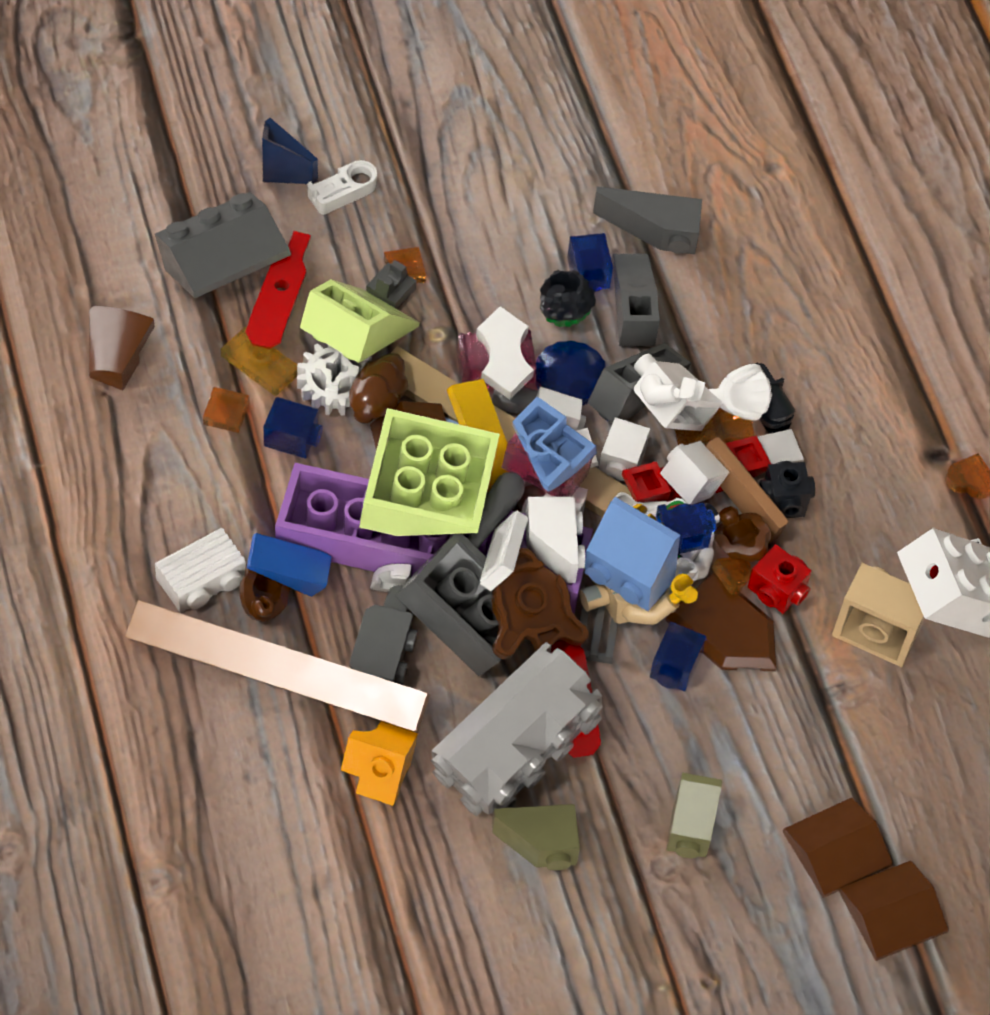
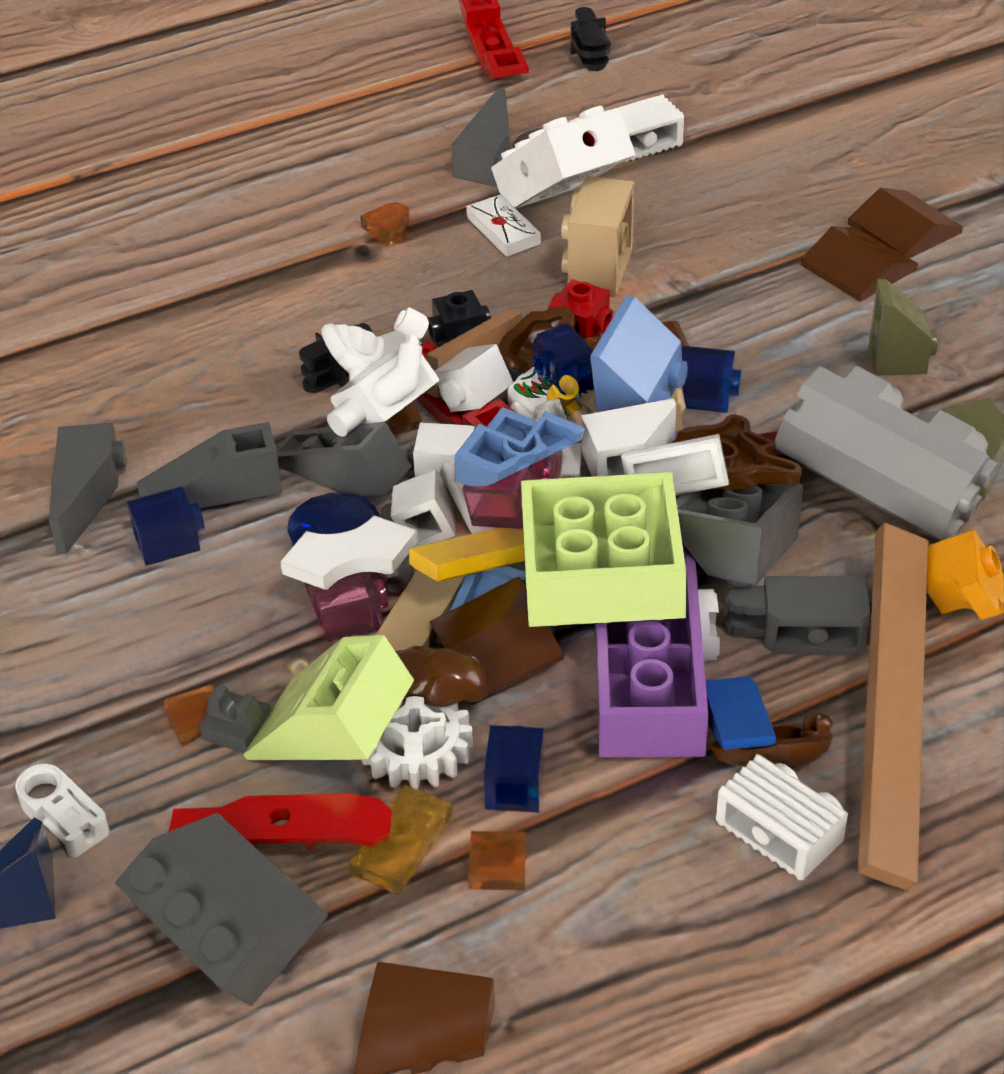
camera: 95 degrees left, 15 degrees down
black piece [540,270,596,328] -> none

